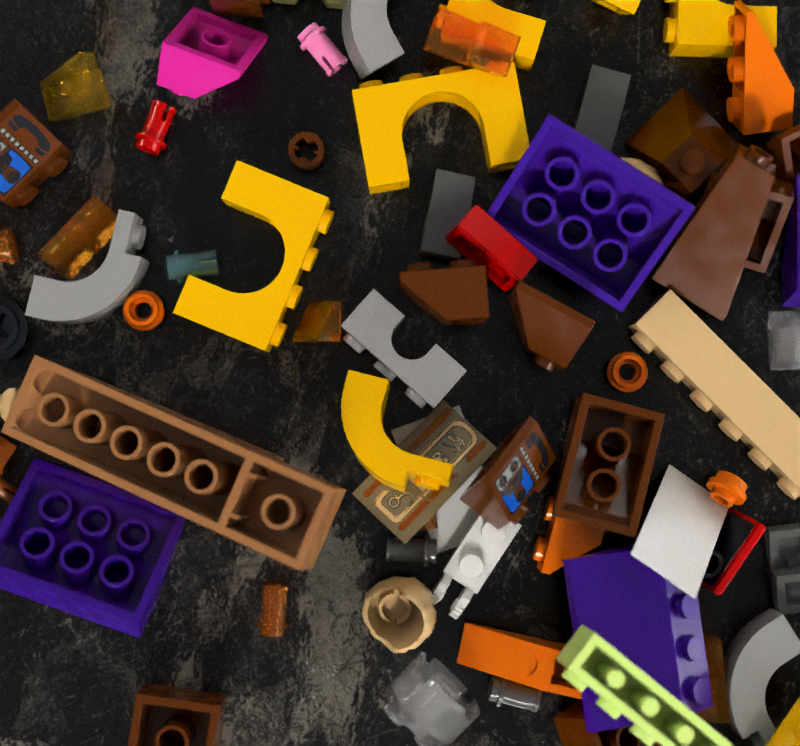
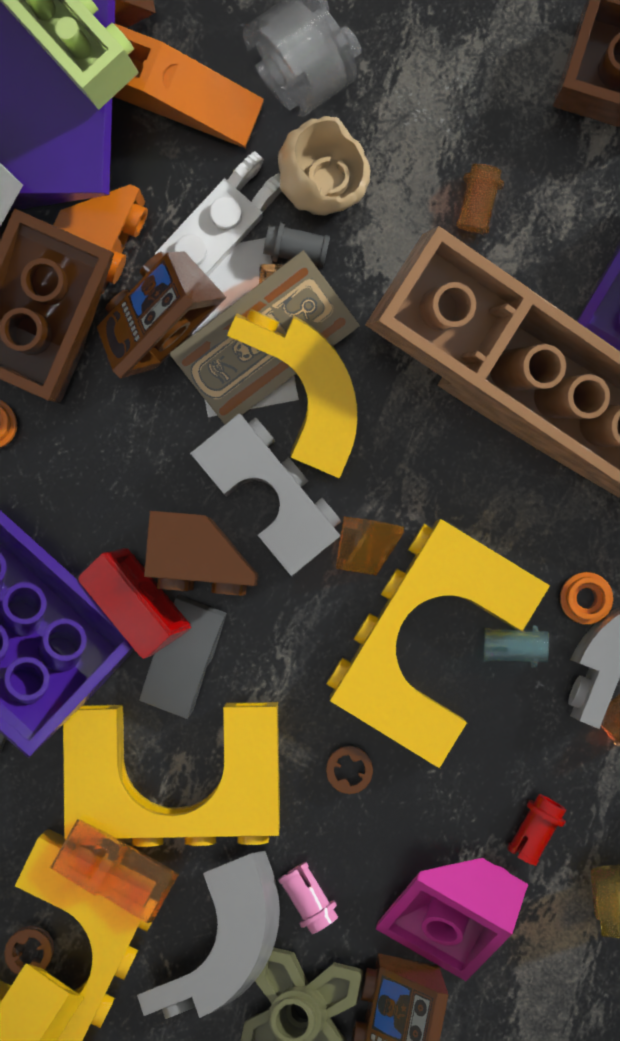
camera: 165 degrees left, 0 degrees up
dark grey pin [487,676,542,713] -> none
reddish brown slope [508,281,596,373] -> none

